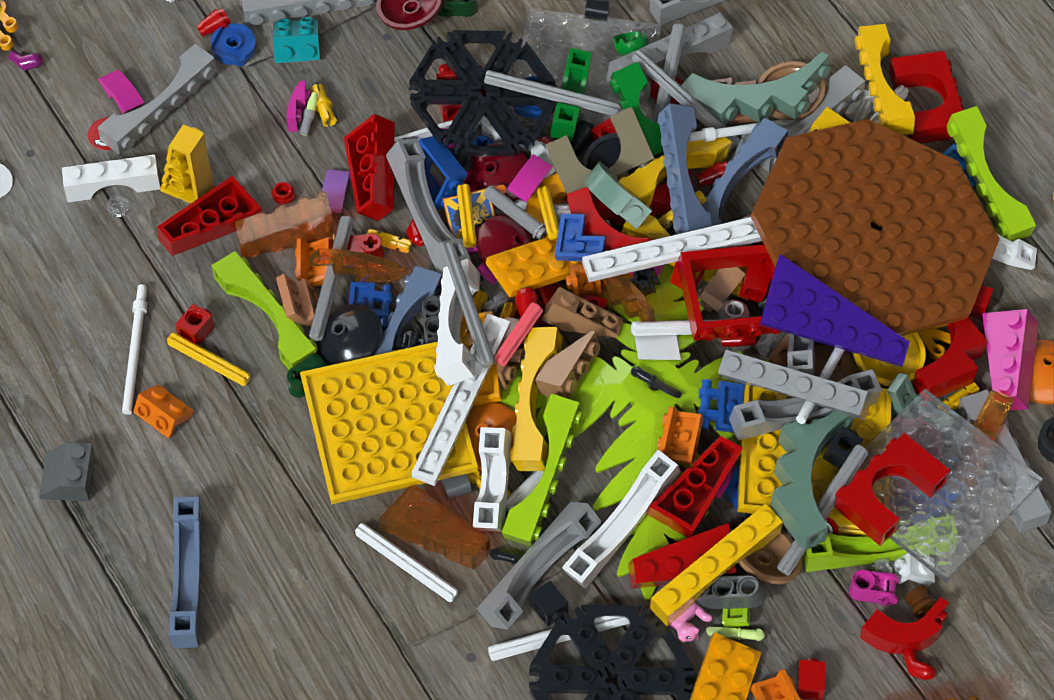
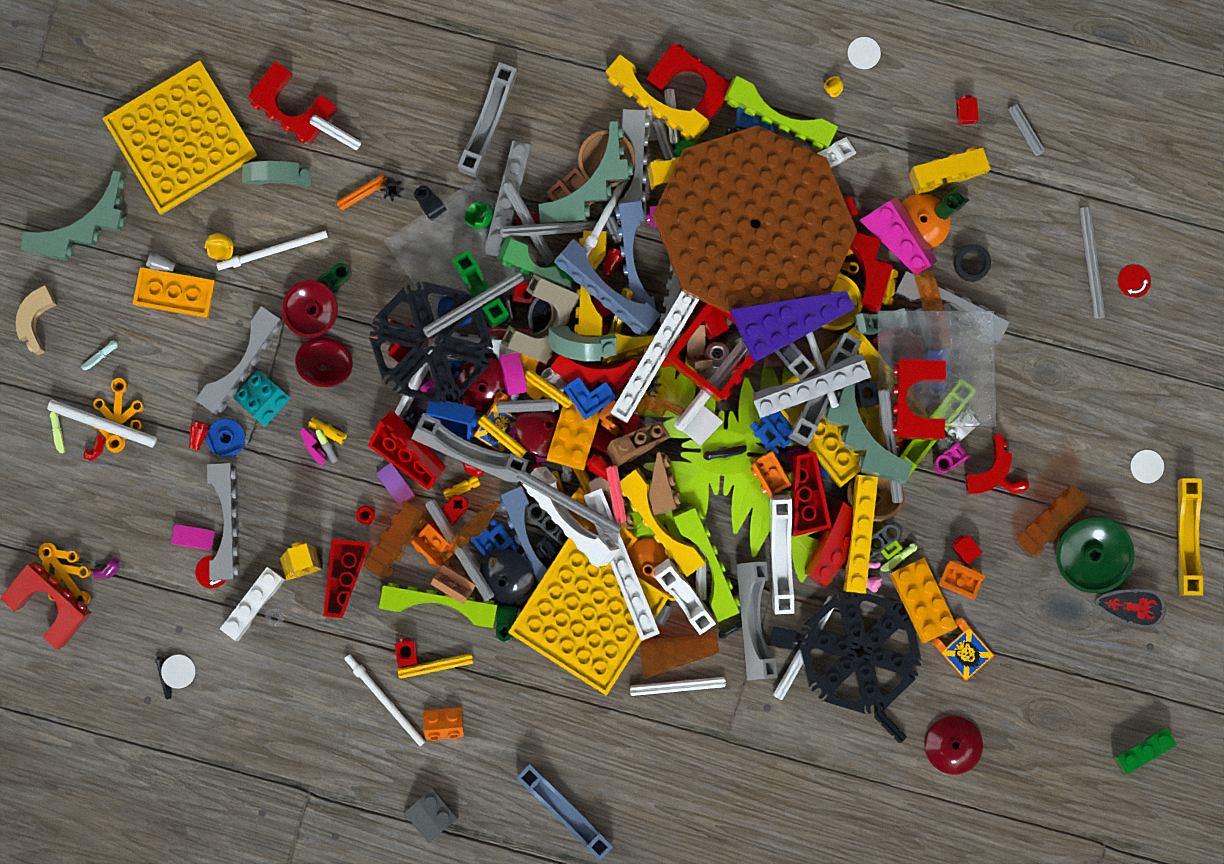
camera: 40 degrees left, 25 degrees up
reddish brown wheel [904,585,936,617] -> none
none -> dark red dish [295,338,353,387]

